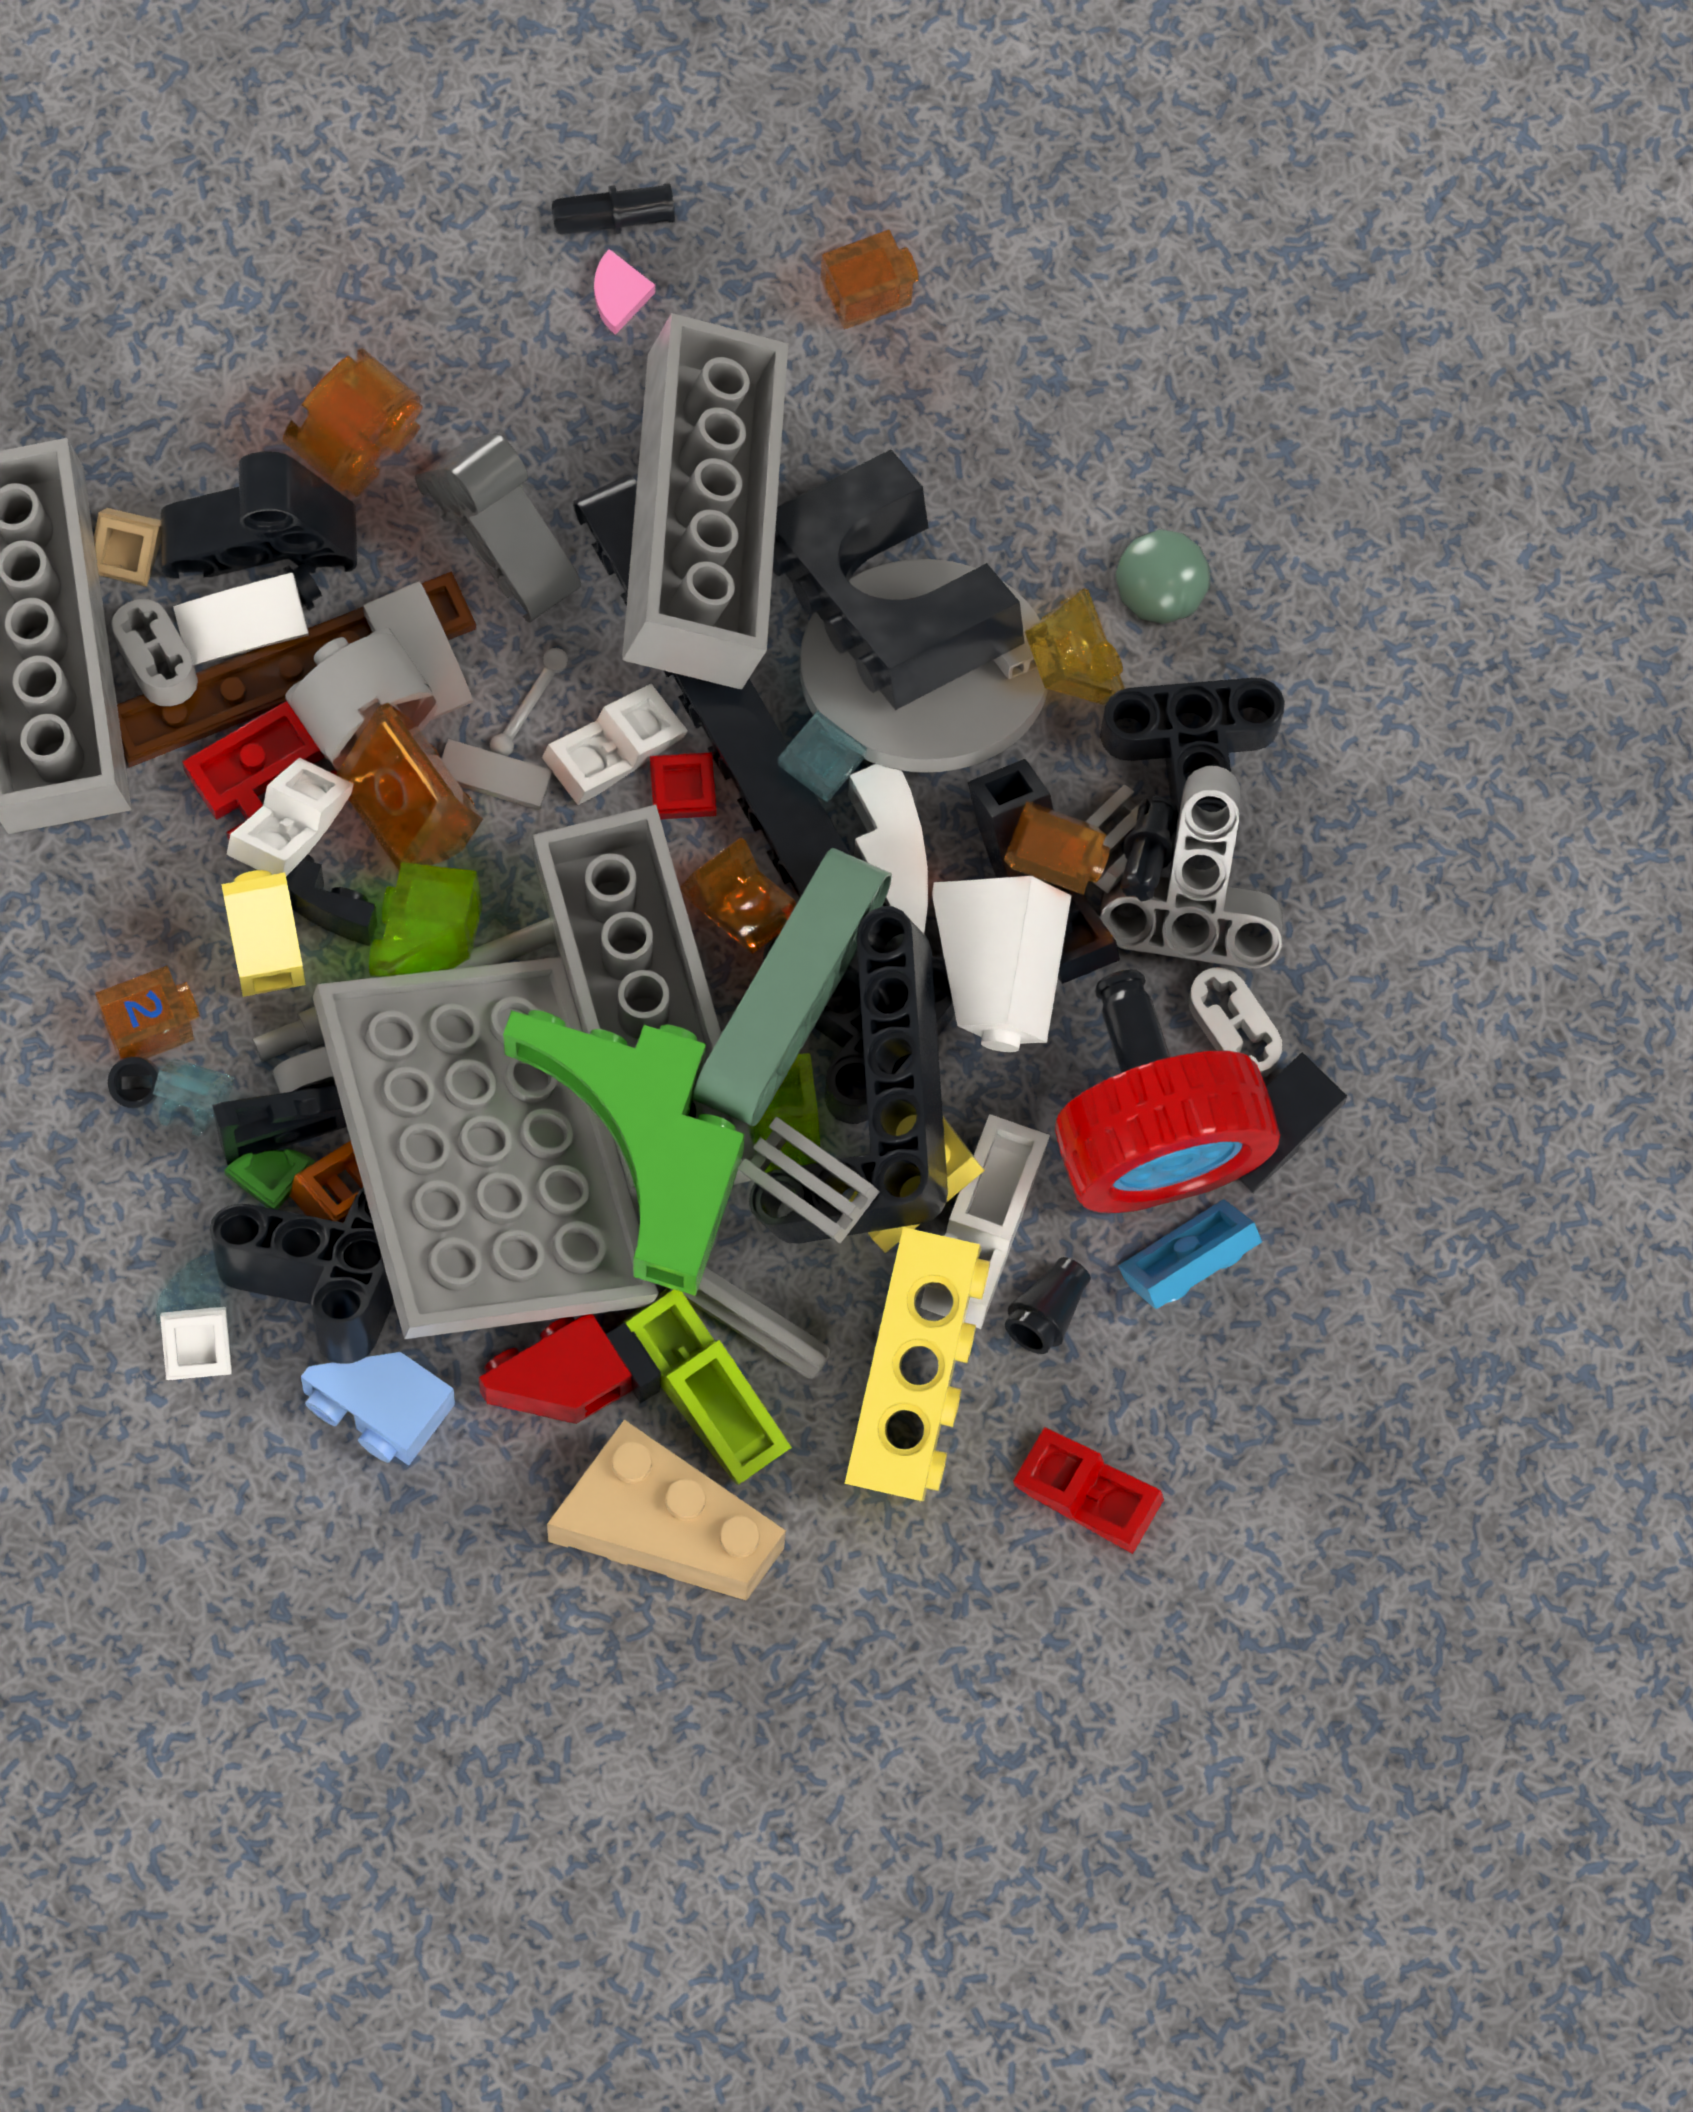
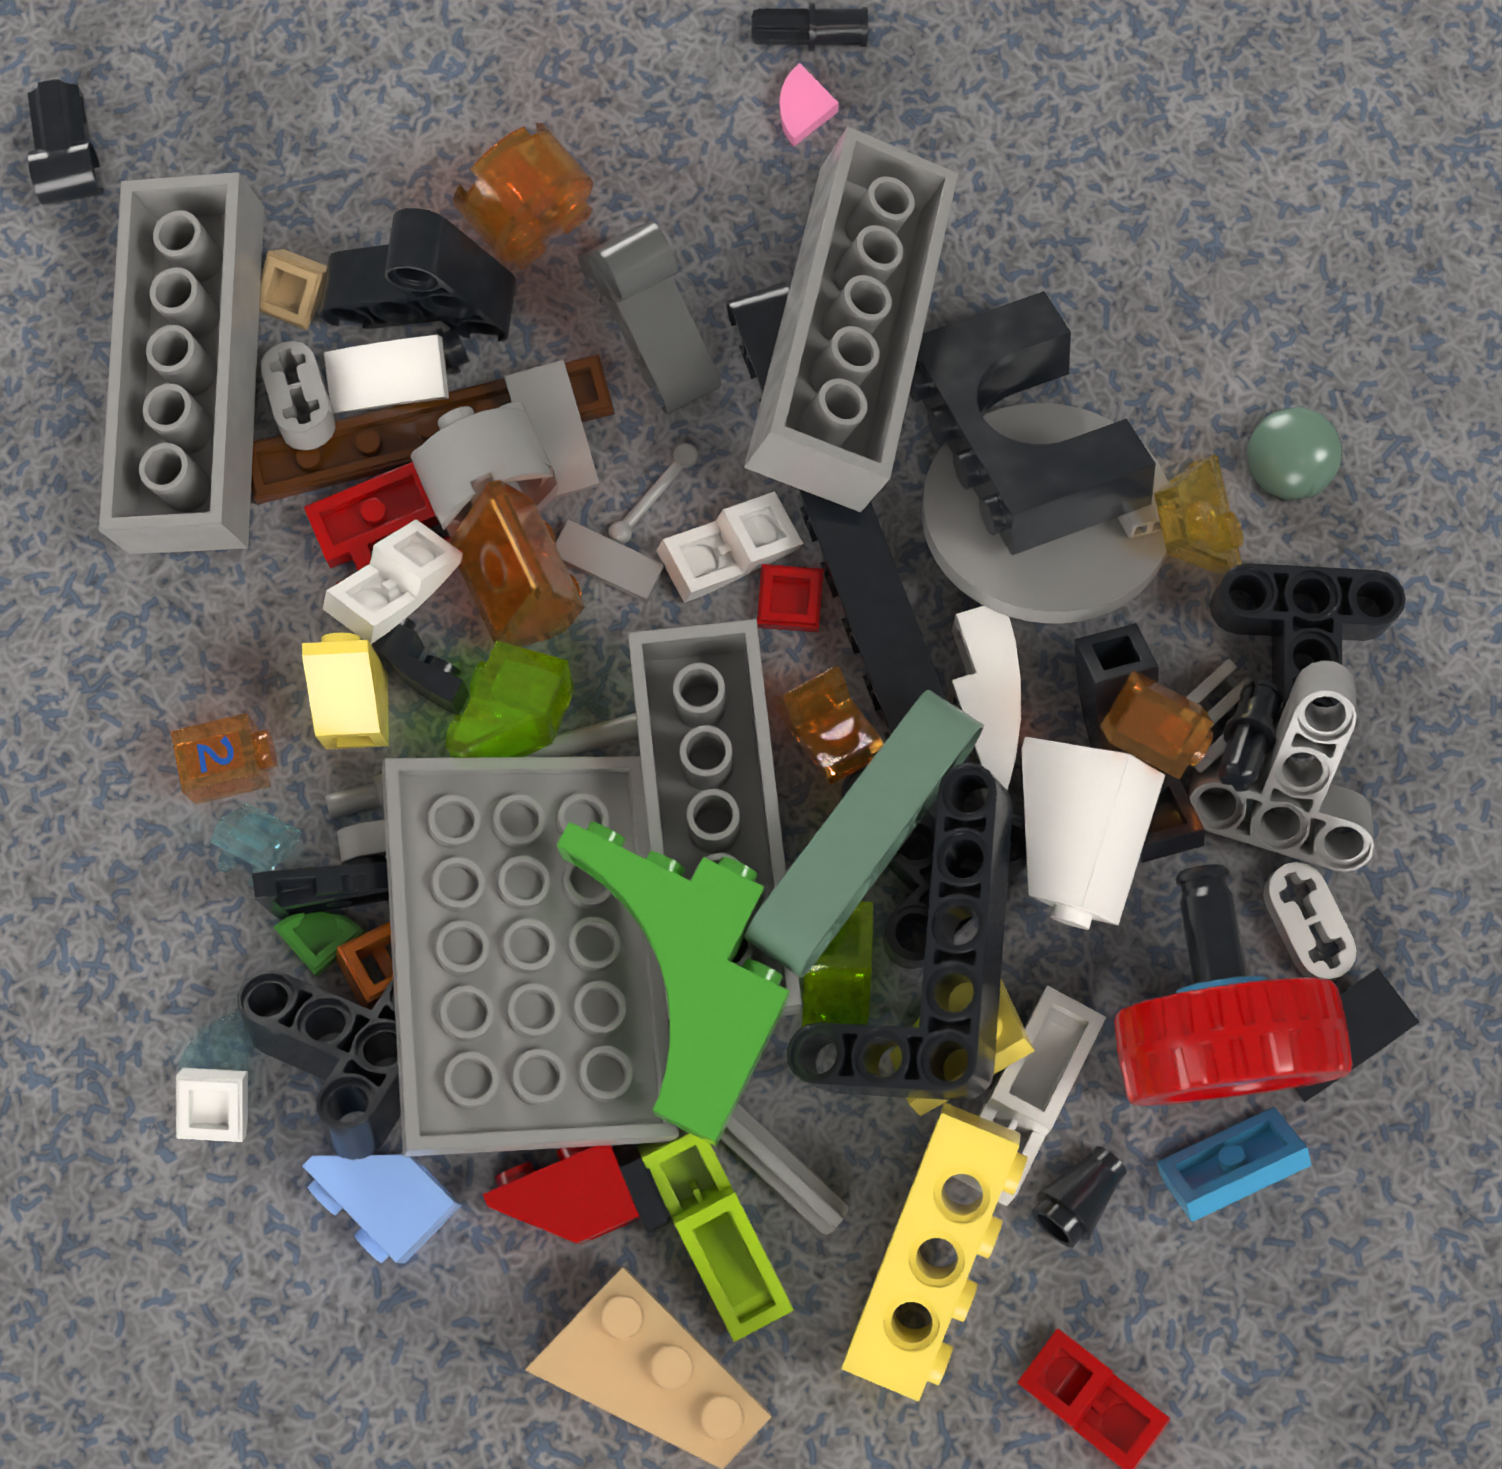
camera: 15 degrees right, 5 degrees up
black hinge [108,1057,162,1108] -> none
light grey tile [737,1117,879,1244] -> none
clear light blue tile [778,710,867,803] -> none
clear orange brick [820,229,919,330] -> none

